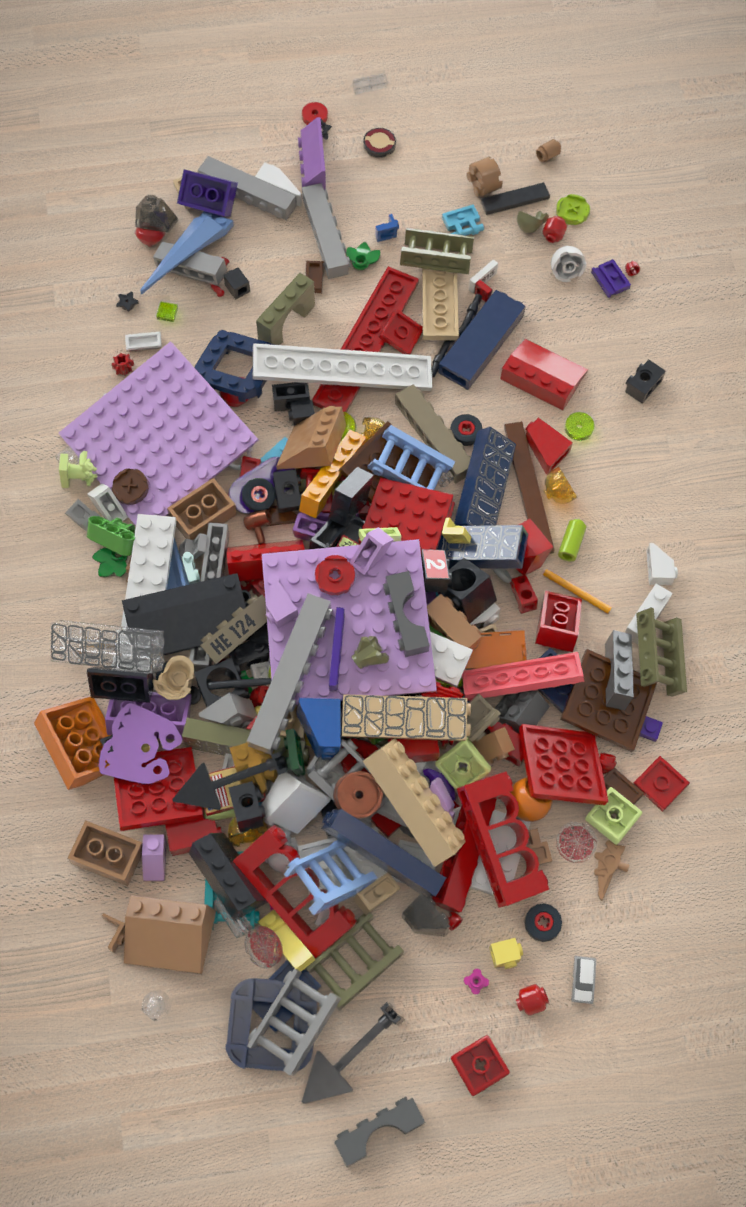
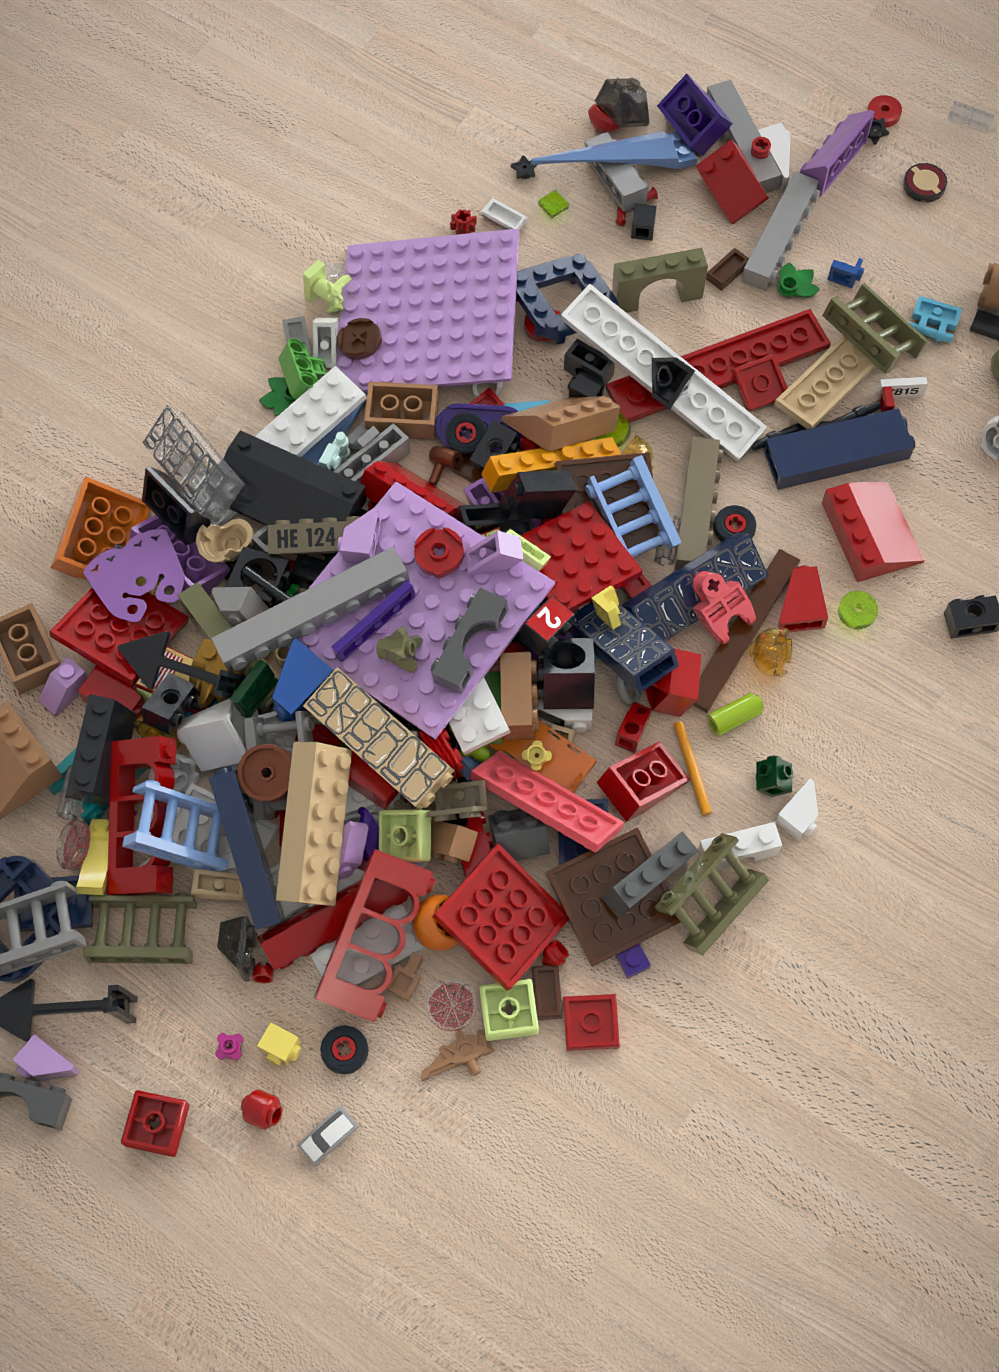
camera: 45 degrees right, 0 degrees up
none -> lavender slope [13,1034,80,1081]
none -> light yellow plate [522,740,552,771]
none -> black slope [651,357,695,409]
none -> coral piece [692,571,756,645]
none -> red slope [696,139,769,224]
none -> red bush [751,137,771,159]
none -> dark green brick [756,755,793,797]

